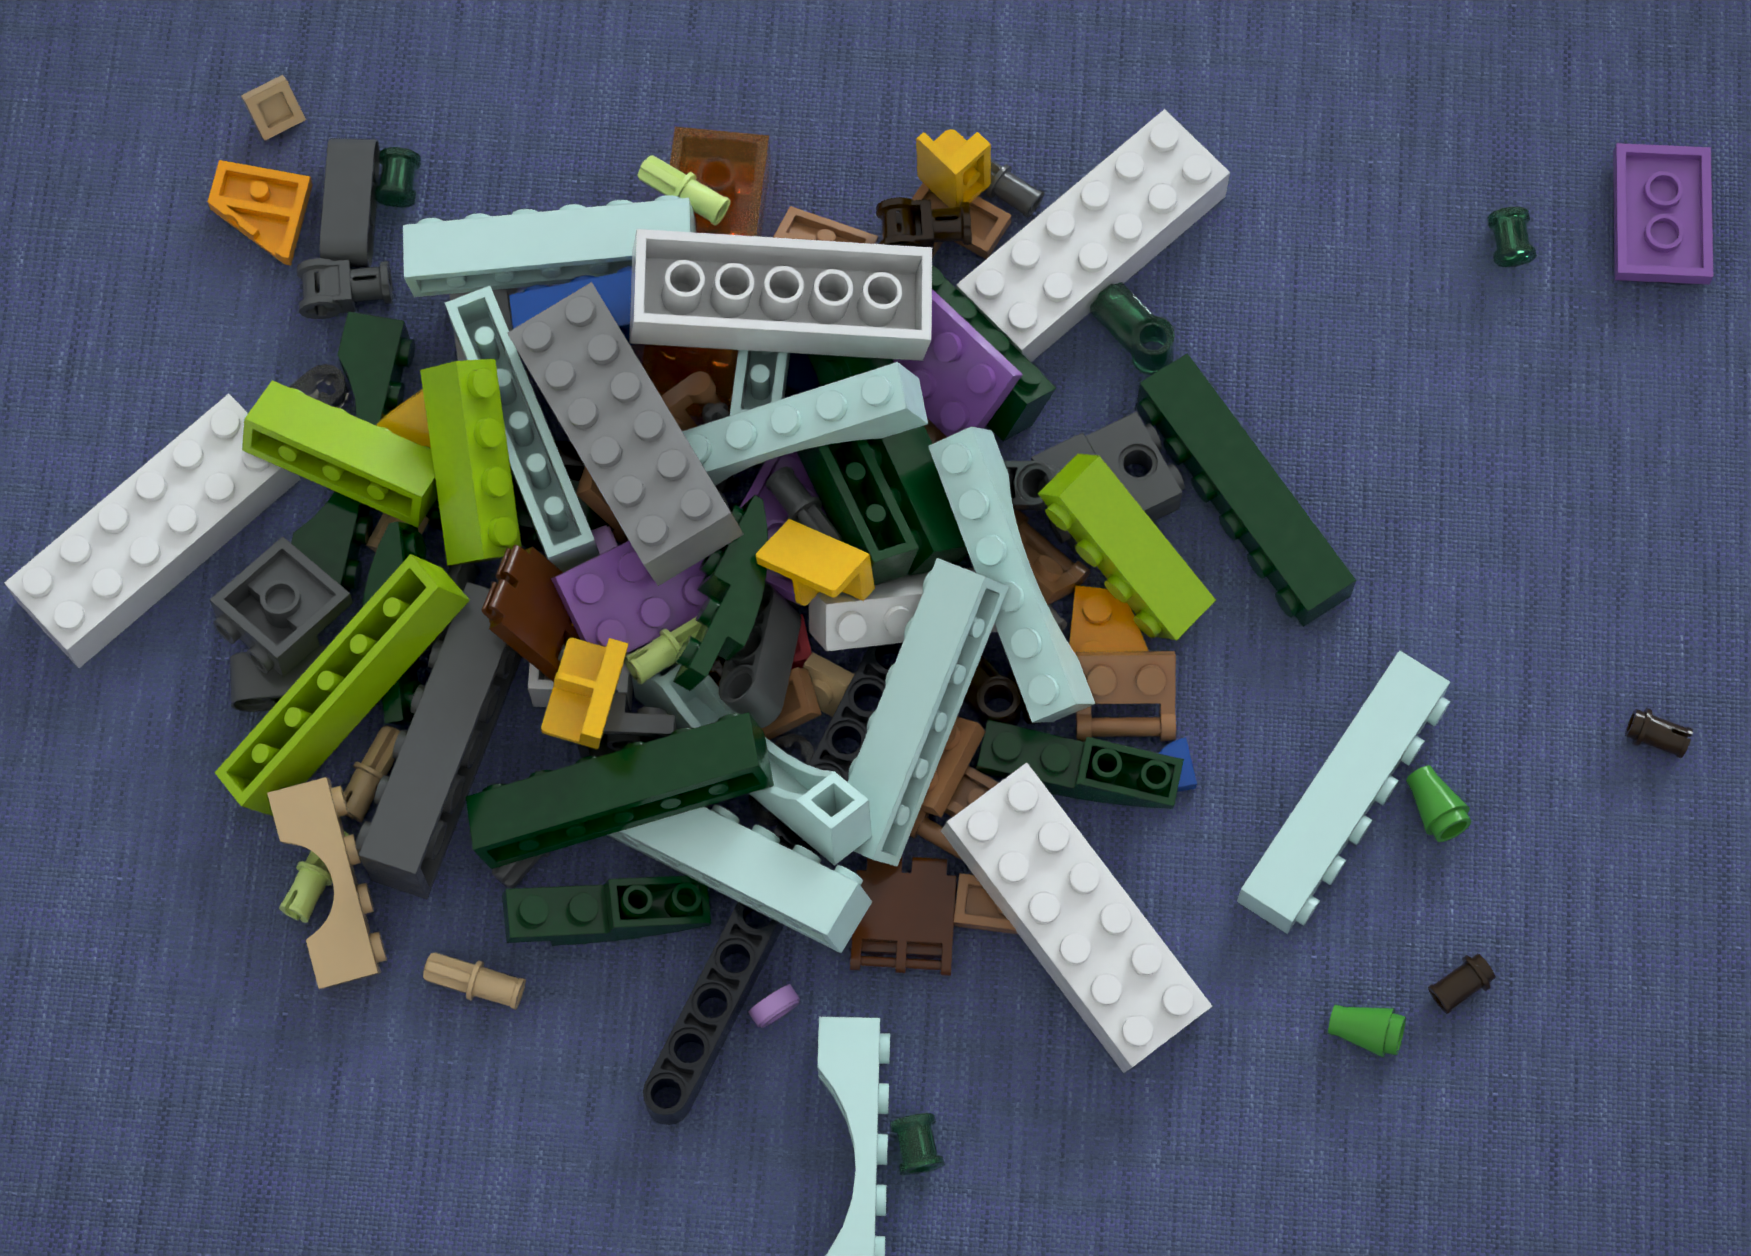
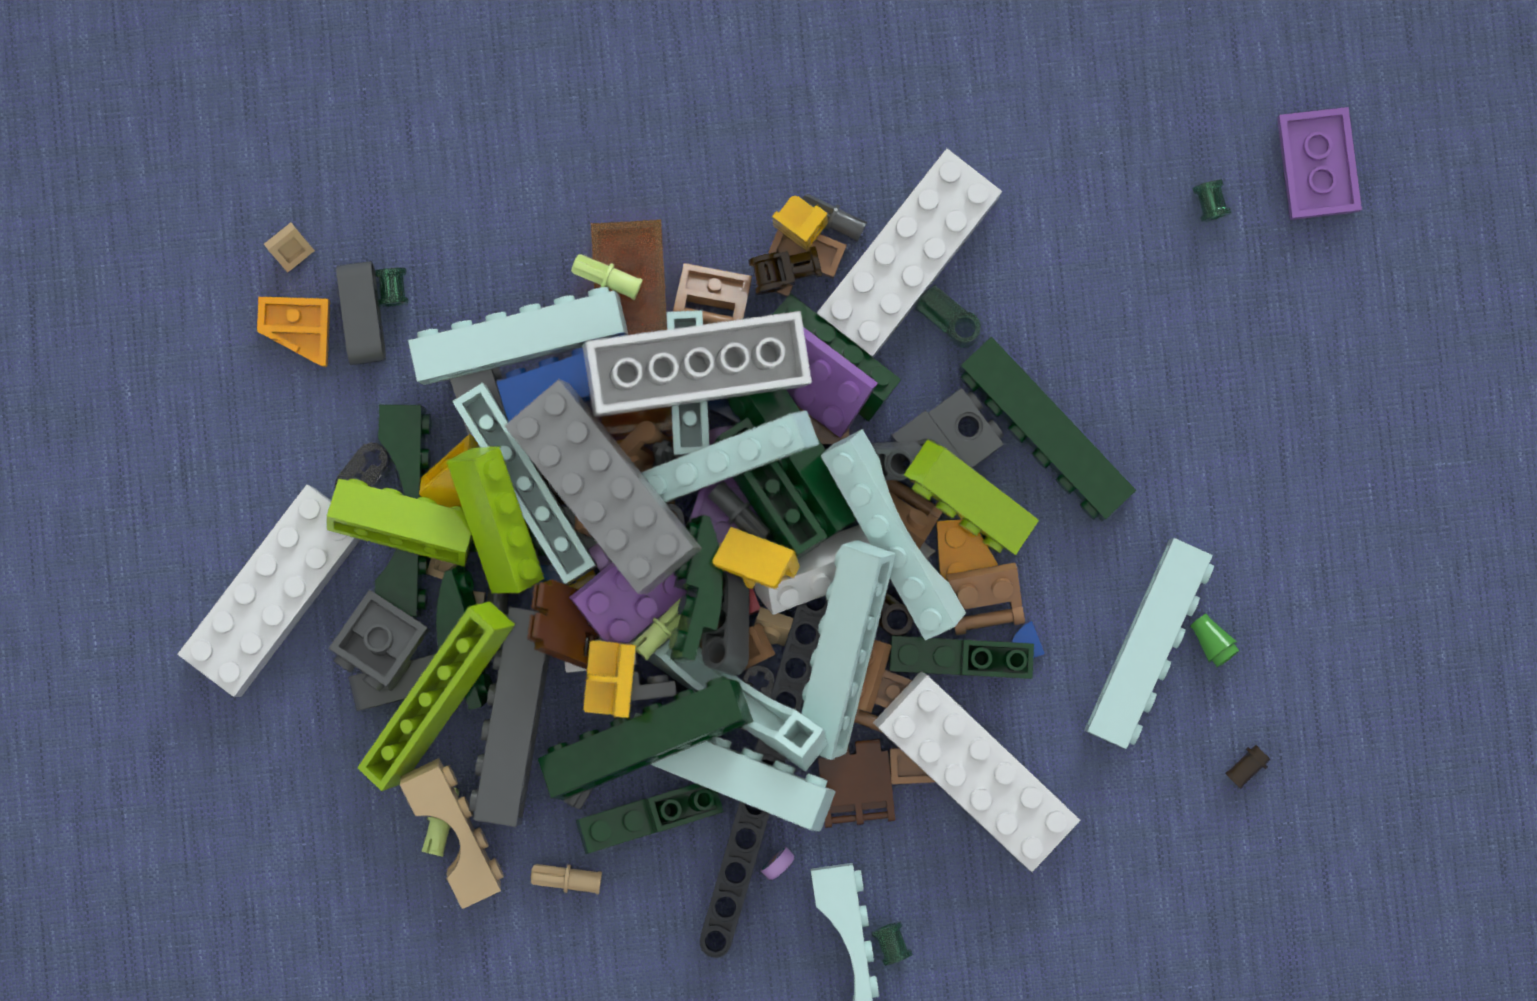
camera: 10 degrees left, 15 degrees up
dark grey connector [297,258,393,319] -> none
tan axle [343,725,400,822] -> none
bright green cone [1328,1005,1406,1058] -> none
dark brown pin [1625,708,1693,758] -> none

